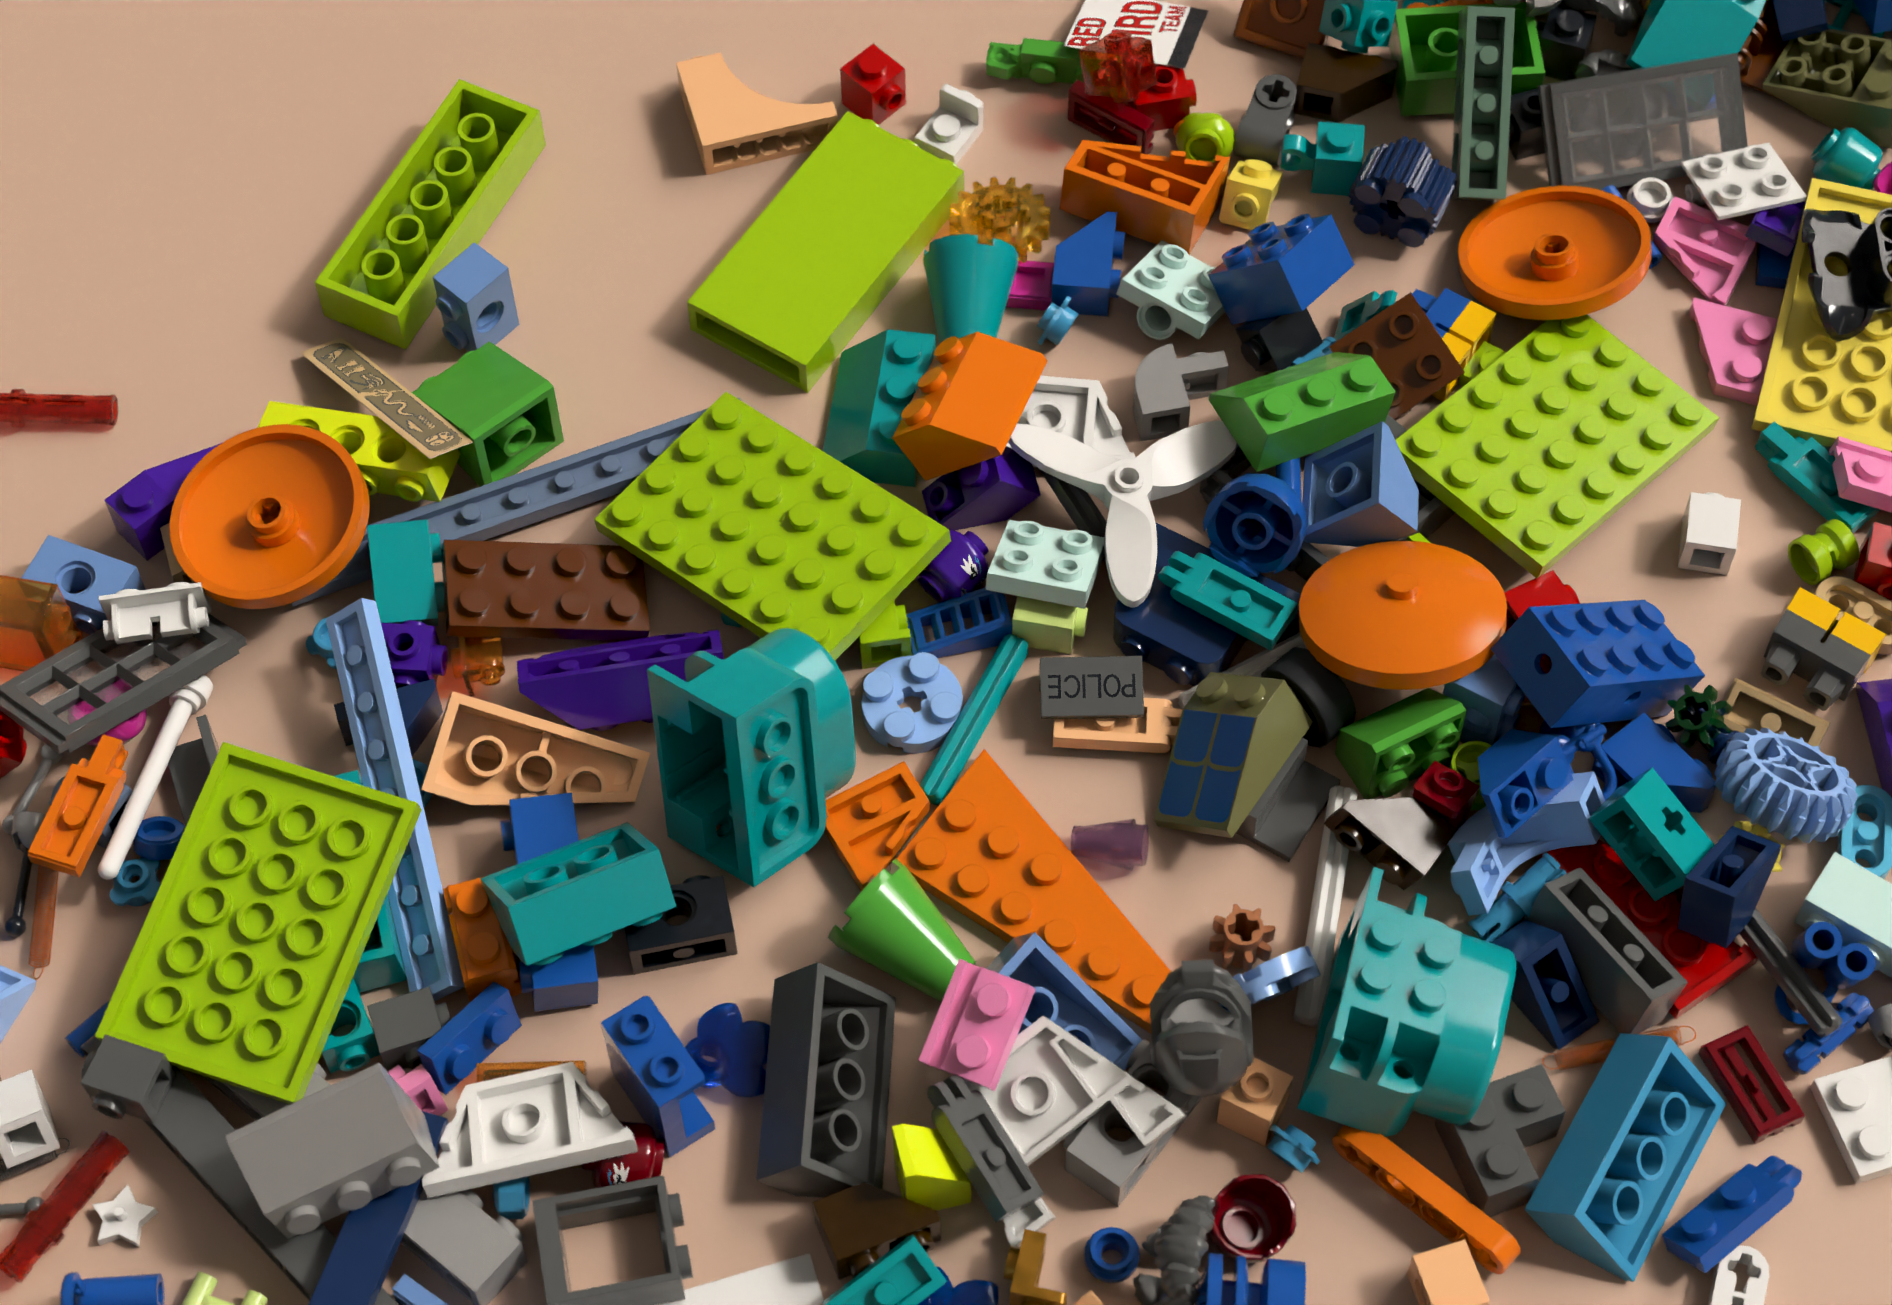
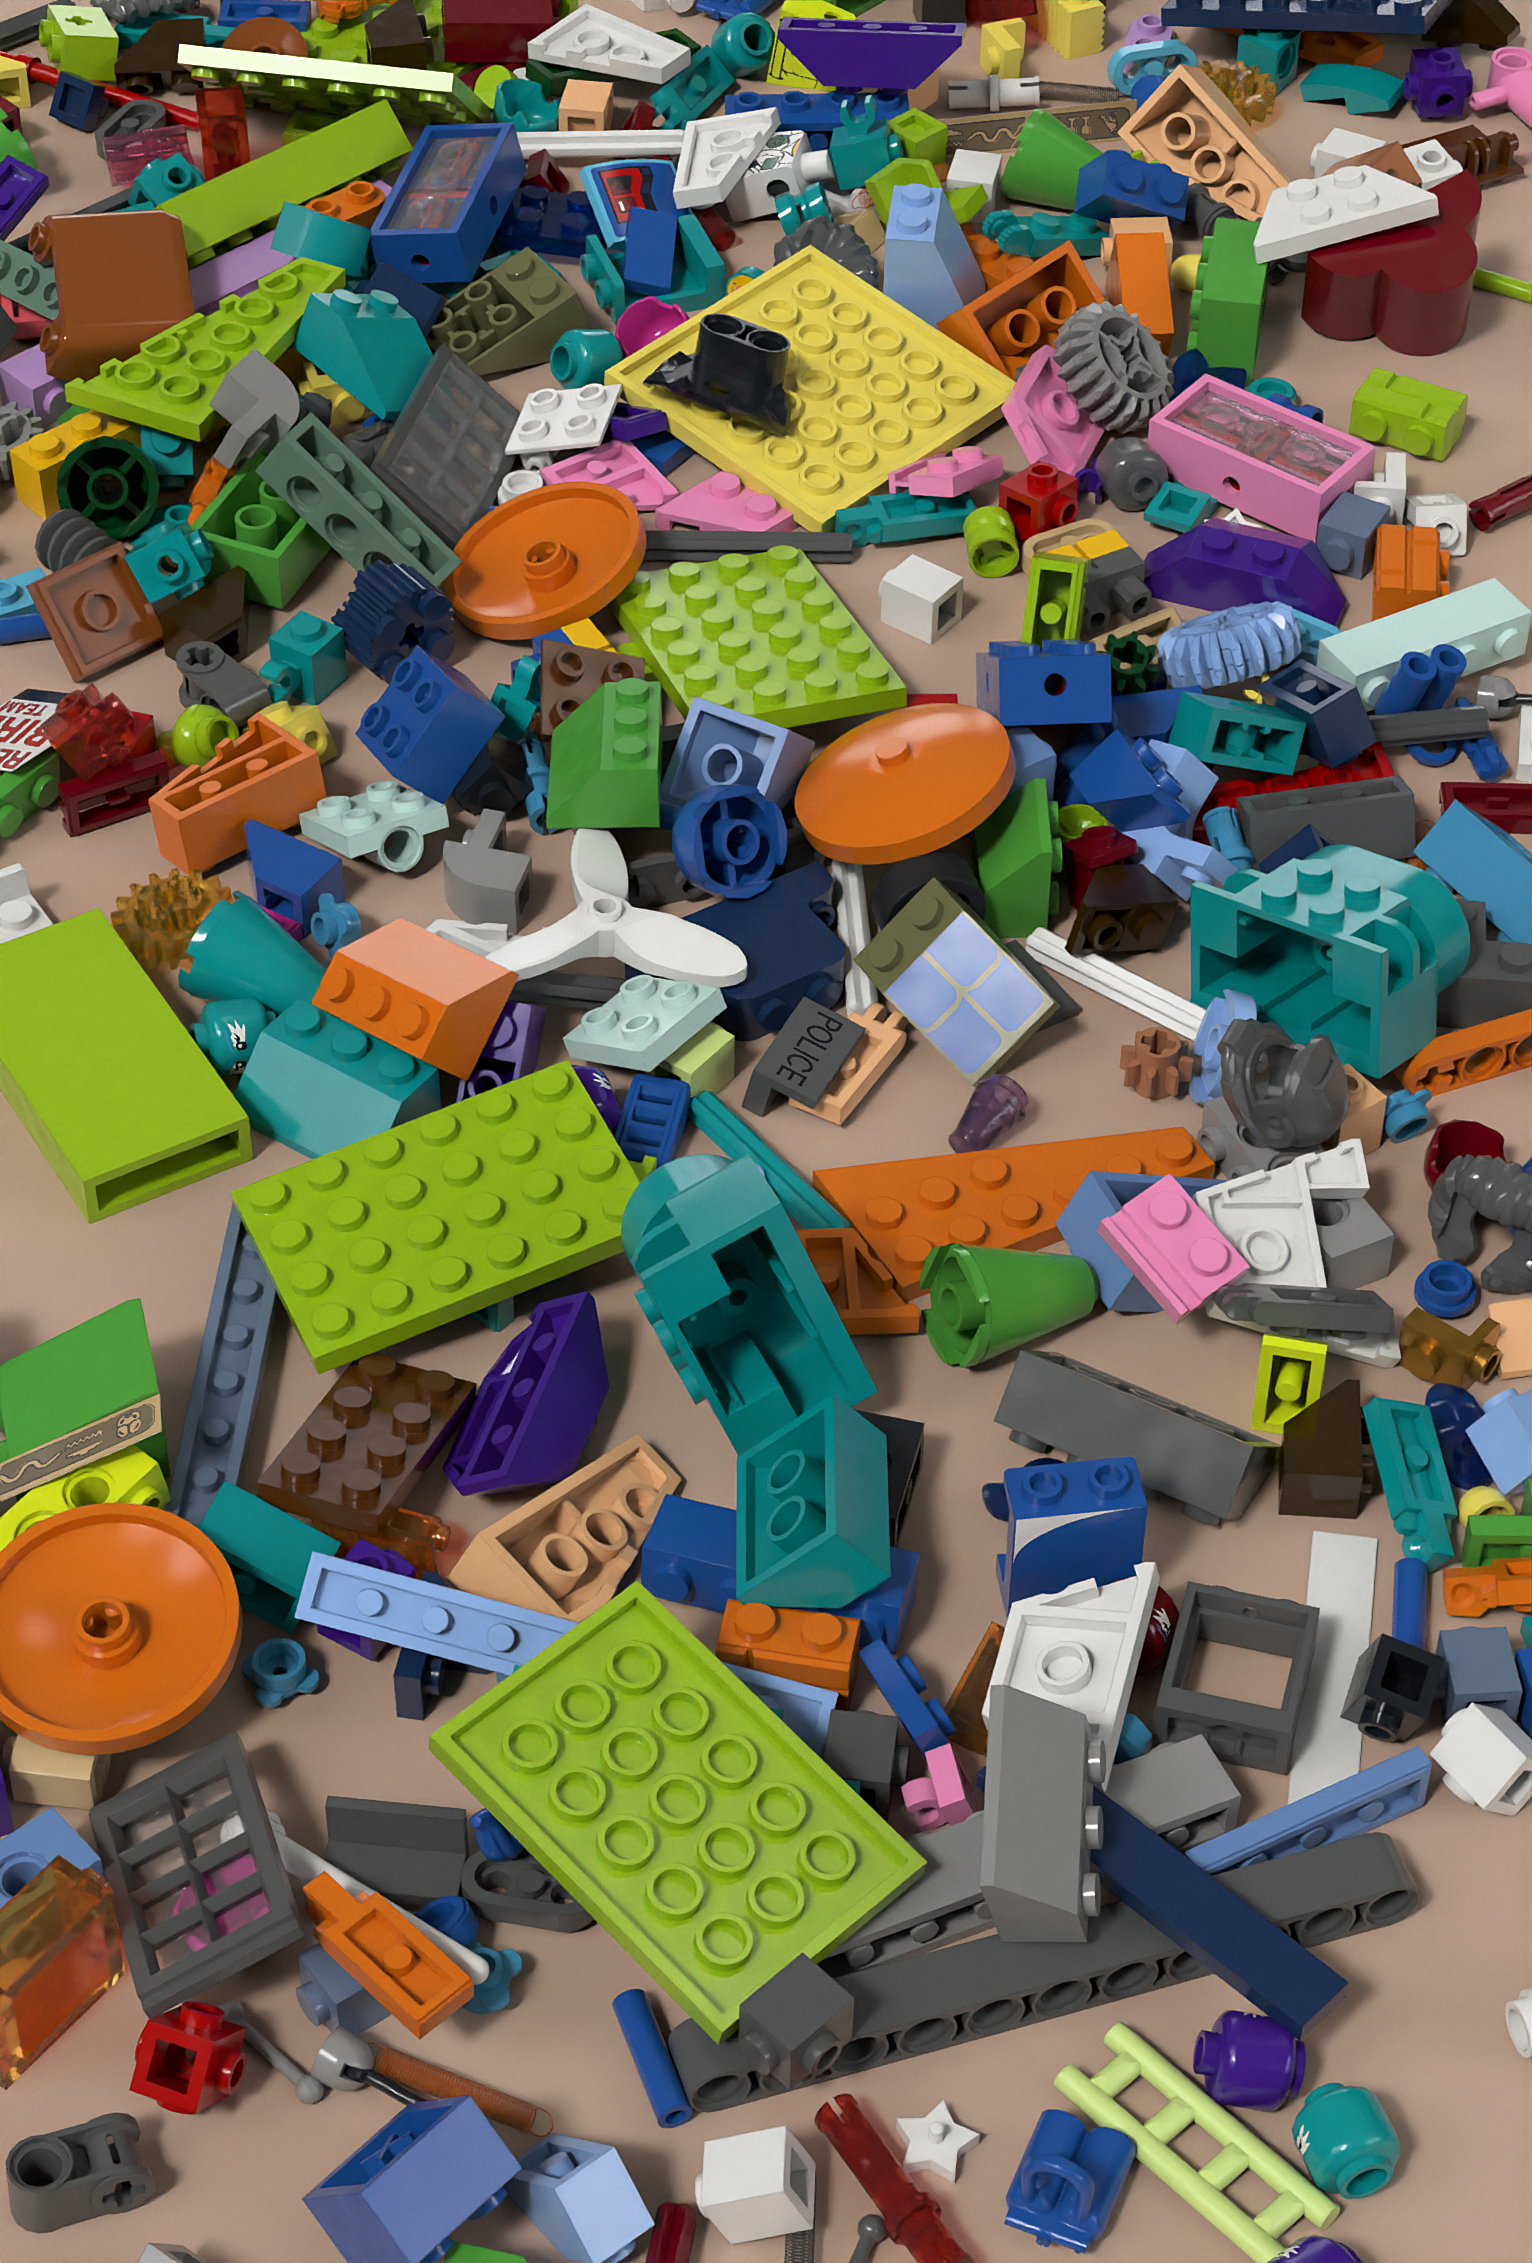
camera: 65 degrees left, 15 degrees down
white hinge [99,582,211,644] -> none
teal hinge [1158,551,1298,651] -> none
none -> teal head [189,998,276,1076]
none -> dark grey axle [643,530,853,563]
none -> lime brick [1021,552,1090,650]

